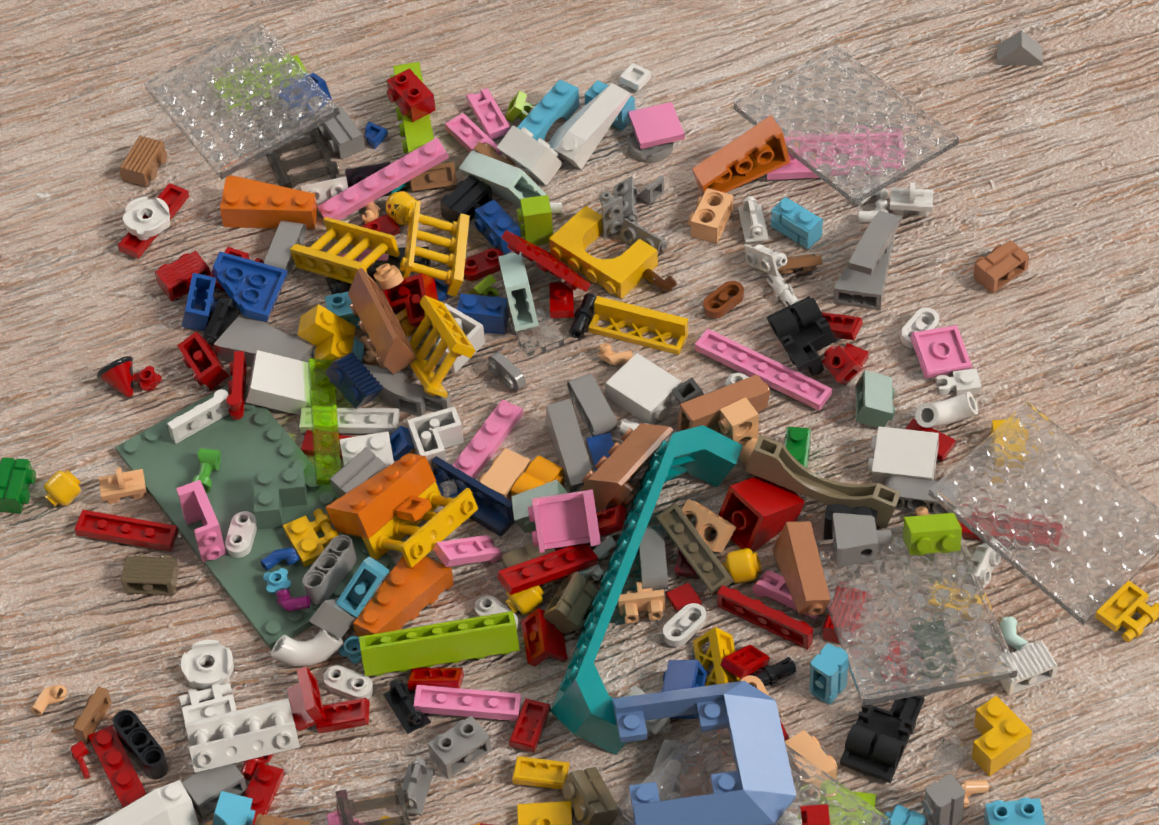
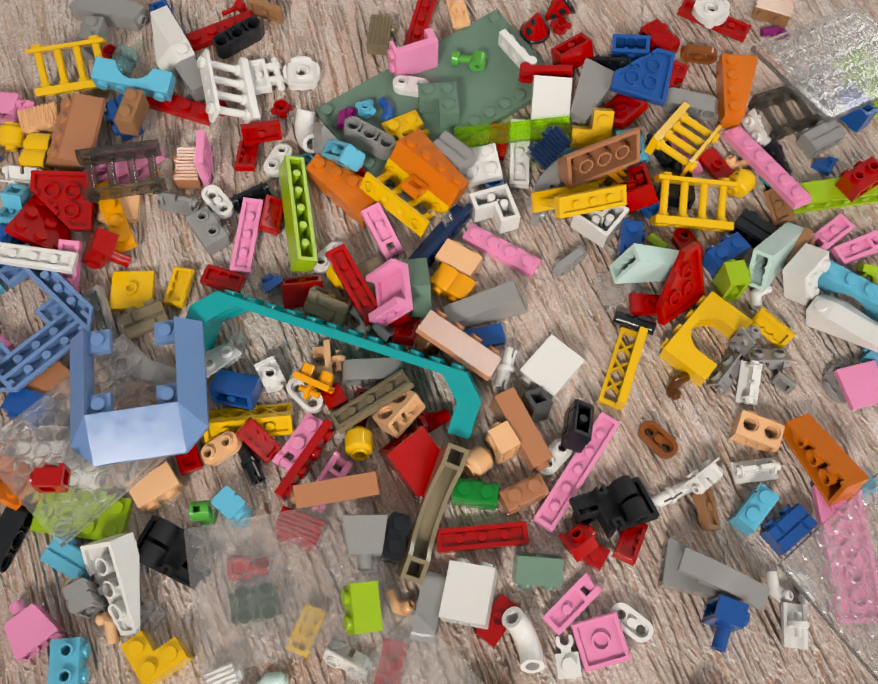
camera: 85 degrees right, 15 degrees up
light nougat plate [373,263,404,290] -> none
light grey beam [567,373,617,436] -> none
light nougat arm [598,343,633,366] -> none
none -> white wedge [80,532,140,636]
none -> nougat brick [171,147,202,190]
none -> bright green leg [189,500,217,526]
none -> bright pink tile [194,130,213,185]
none -> white plate [201,185,234,219]
none -> white brick [254,356,287,393]
none -> blue plate [258,273,283,292]
none -> red plate [270,99,293,119]
none -> bright pink plate [273,412,323,472]
none -> light orange hips [292,362,335,401]
none -> red cone [416,409,450,433]
none -> red plate [436,521,529,554]
none -> nougat brick [498,472,549,517]
none -> red hat [520,13,550,44]
none -> bright pink plate [541,572,603,636]
none -> black brick [561,399,595,453]
none -> red plate [602,94,648,130]
none -> dark orange plate [680,44,717,65]
none -> blue brick [701,594,750,653]
none -> white hinge [735,360,763,406]
none -> yellow plate [751,306,796,348]
none -> magenta arm [760,26,788,41]
none -> blue brick [760,503,818,556]

